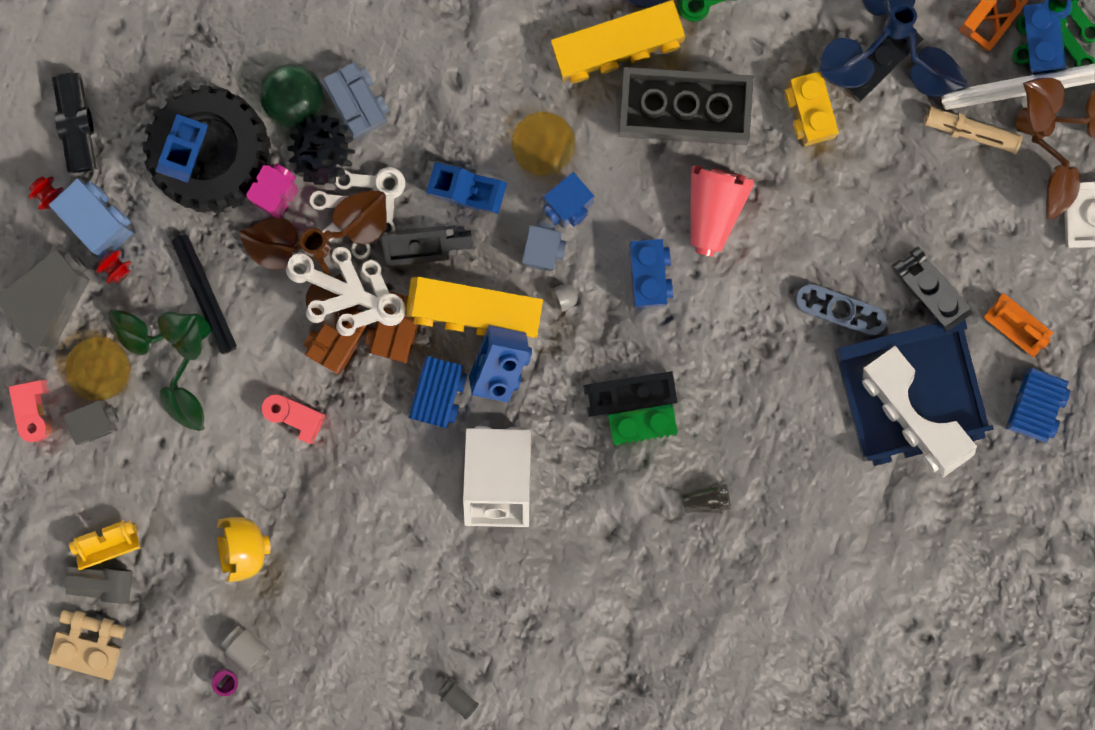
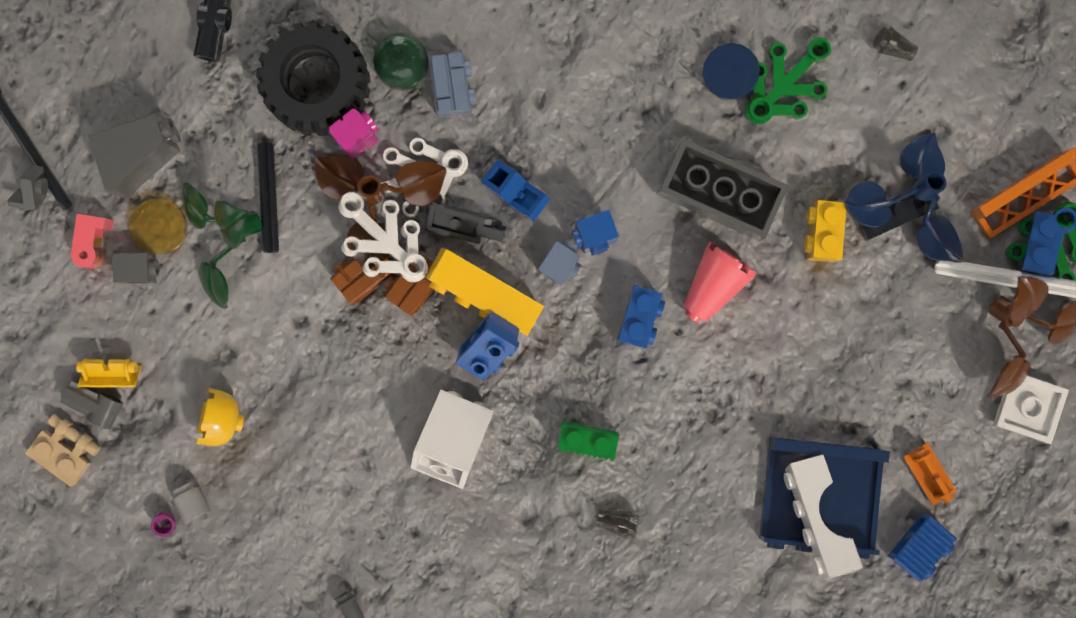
camera: 20 degrees right, 0 degrees up
medium blue brick [28,176,134,284] -> none
blue brick [156,114,208,183] -> none
coral leg [262,394,326,444] -> none
black gear [287,115,355,185] -> none
blue brick [408,355,468,428] -> none
clear yellow tile [512,112,575,176] -> none
yellow brick [551,0,685,84] -> none
light grey hinge [551,285,578,312] -> none
black plate [583,371,678,417] -> none
sand blue beam [795,284,886,336] -> none
plate [891,247,973,333] -> none
tan pin [924,106,1023,154] -> none

